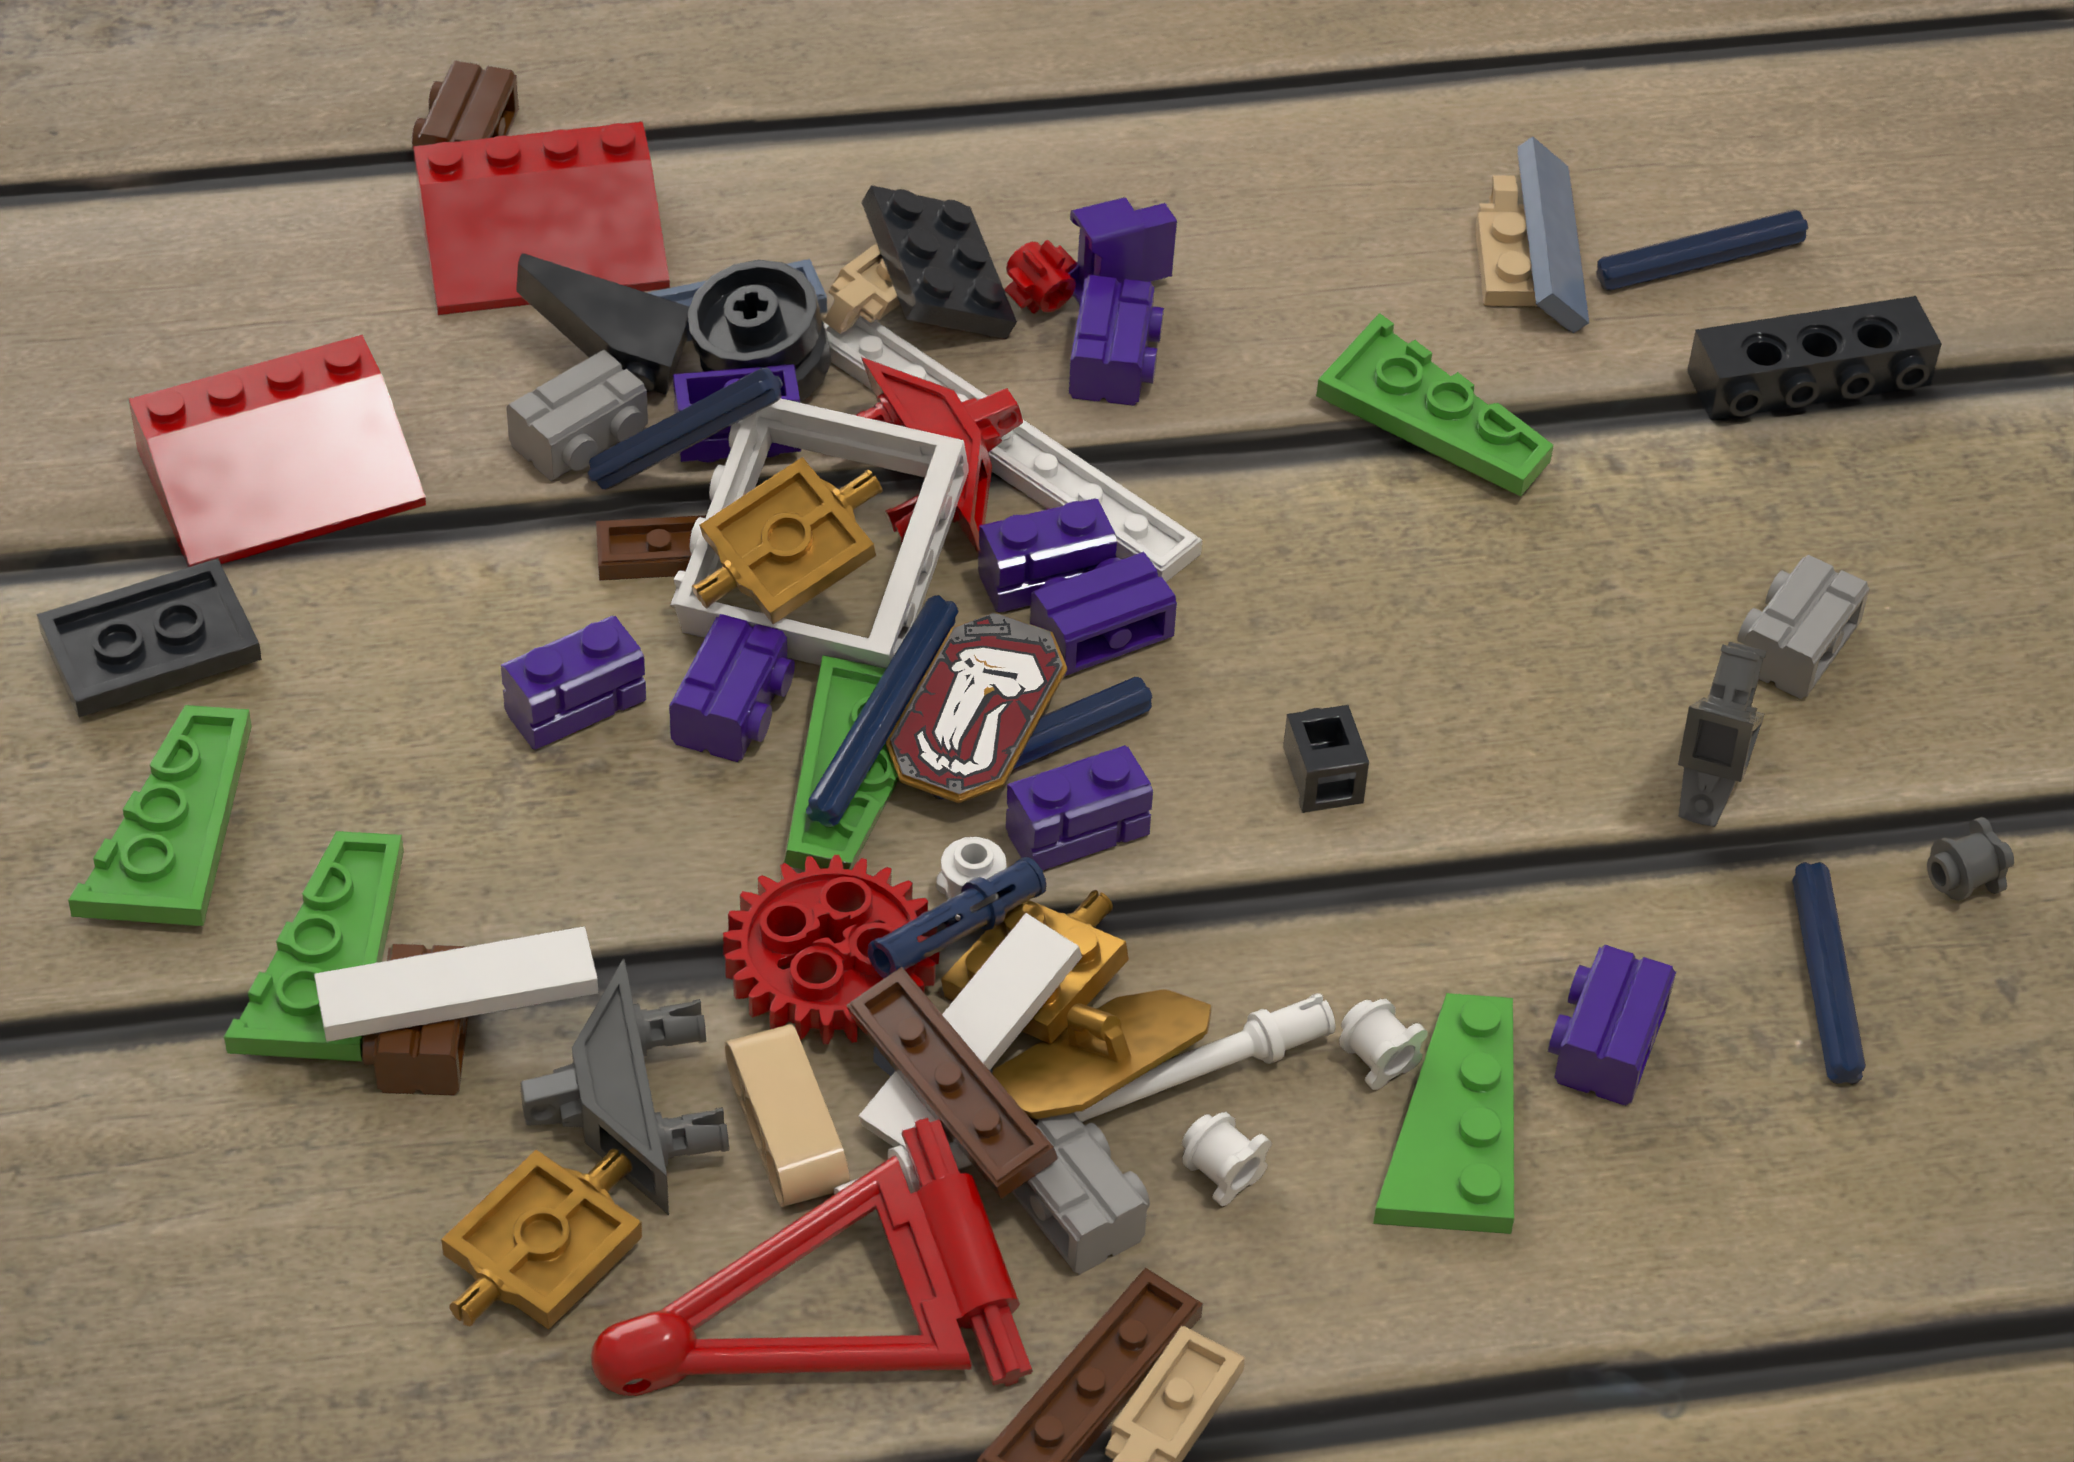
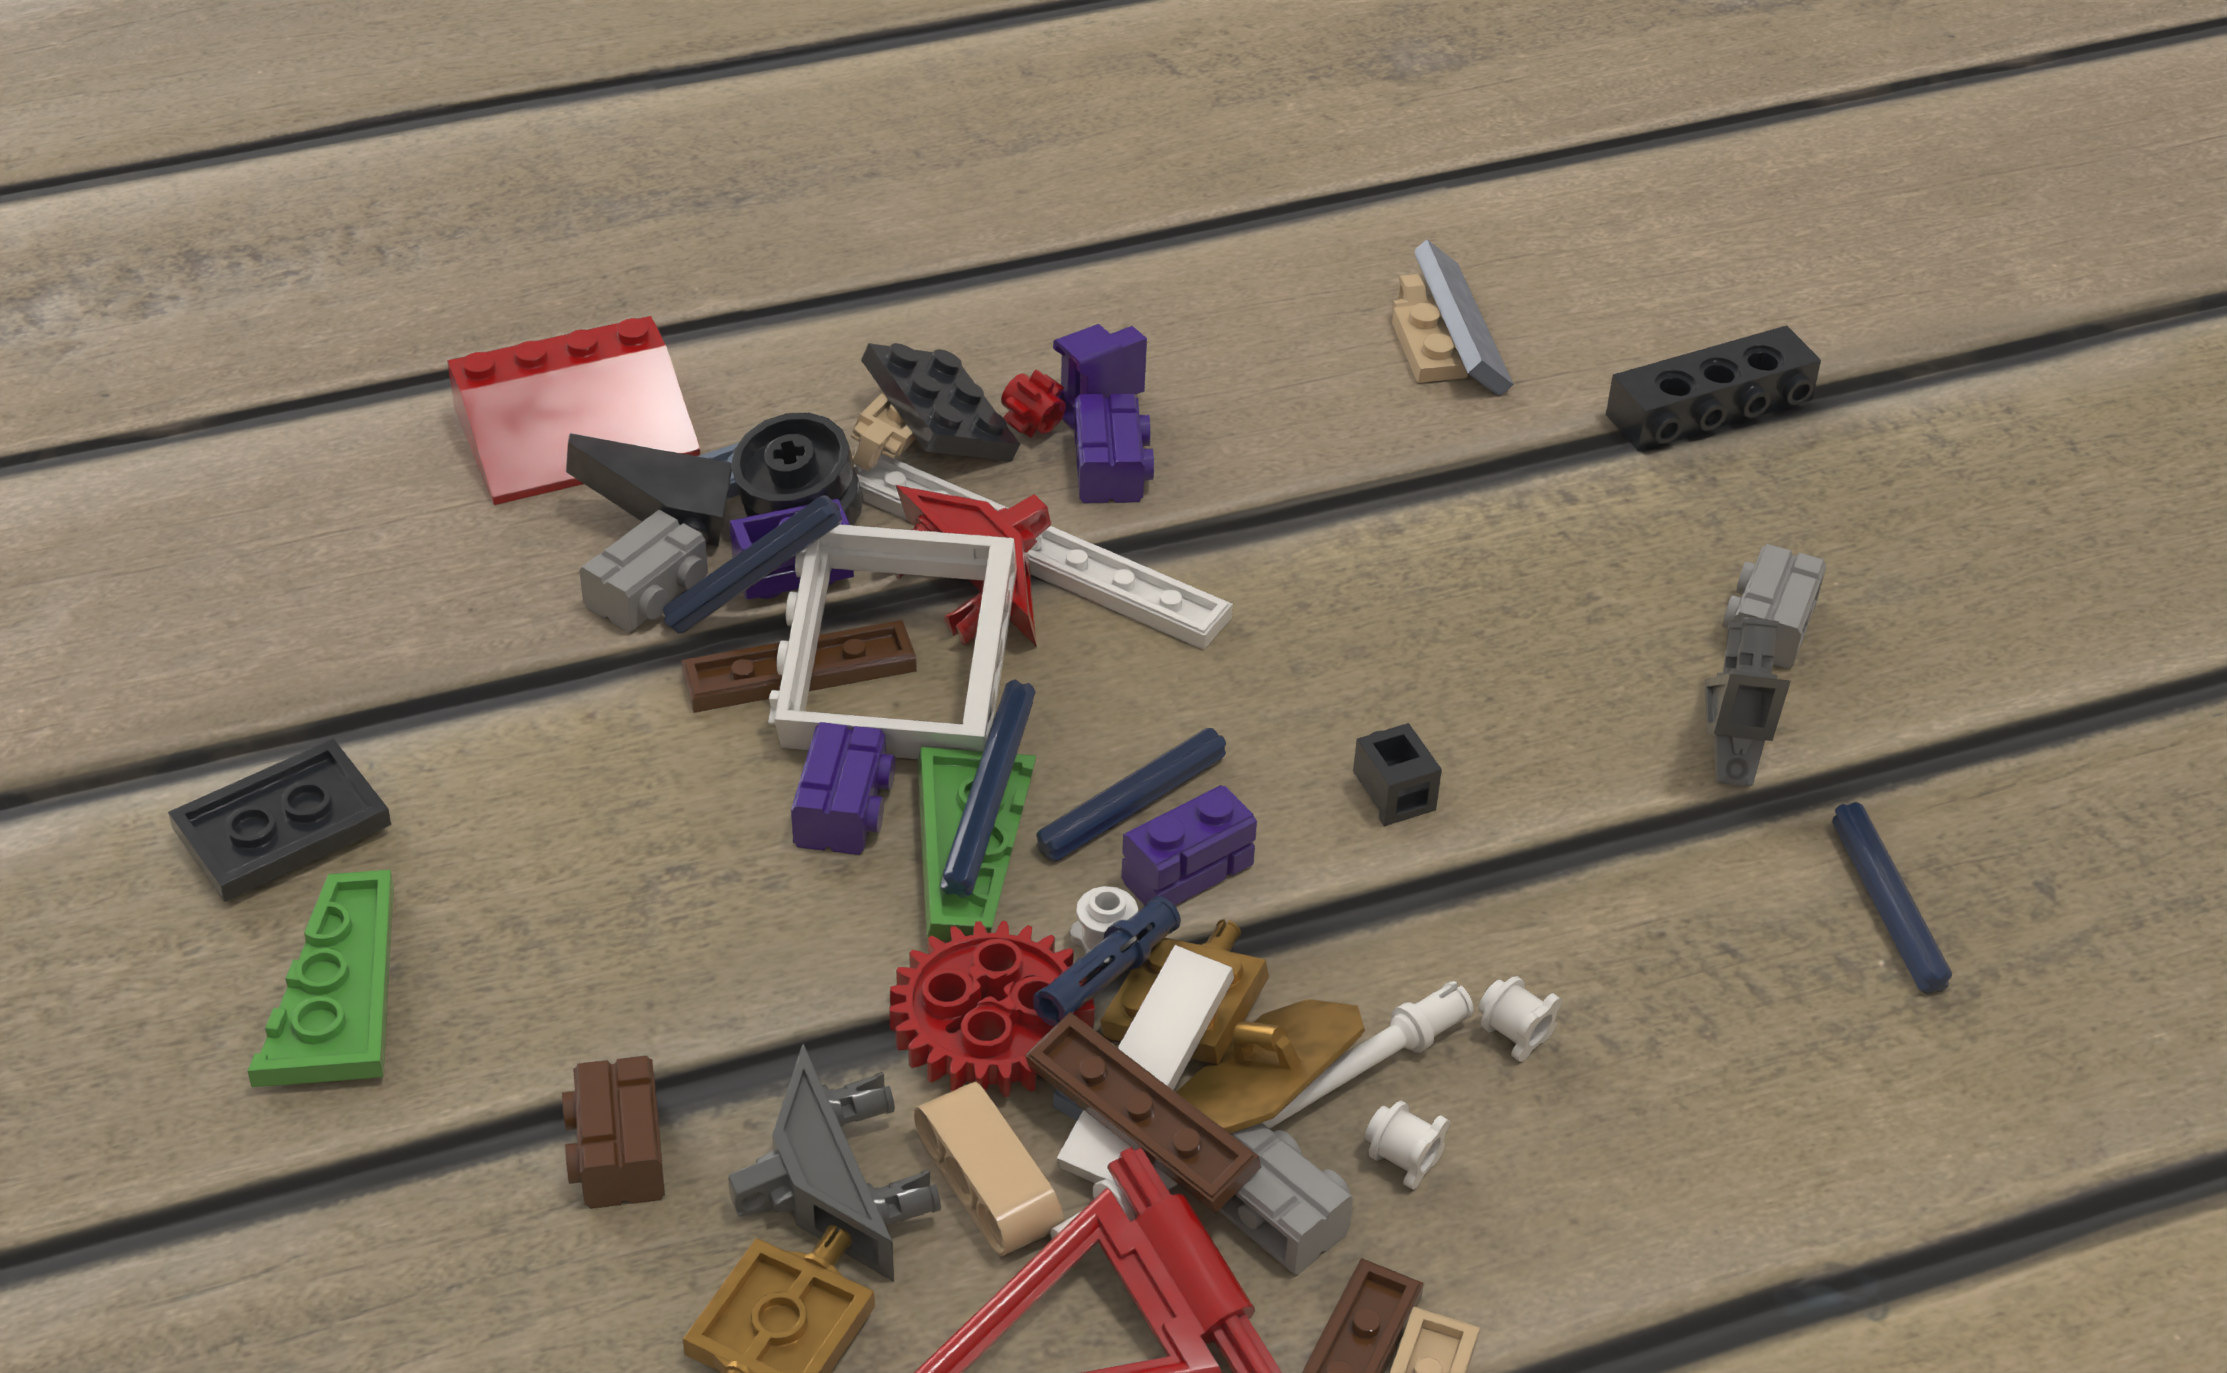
camera: 10 degrees left, 5 degrees down
slope [129,335,426,567] -> none
bright green wing [224,831,404,1061] -> none
white tile [314,926,598,1042] -> none
reddish brown brick [412,61,519,150] -> none
dark purple brick [501,615,646,750] -> none
pearl gold plate [691,457,883,624] -> none
shield [886,612,1067,803] -> none
dark purple brick [978,498,1117,613] -> none
dark purple brick [1030,552,1177,676] -> none
bright green wing [1316,313,1554,496] -> none
bright green wing [1373,993,1514,1234] -> none
dark purple brick [1548,945,1676,1106] -> none
dark blue axle [1596,209,1808,291] -> none
dark grey brick [1927,817,2014,901] -> none

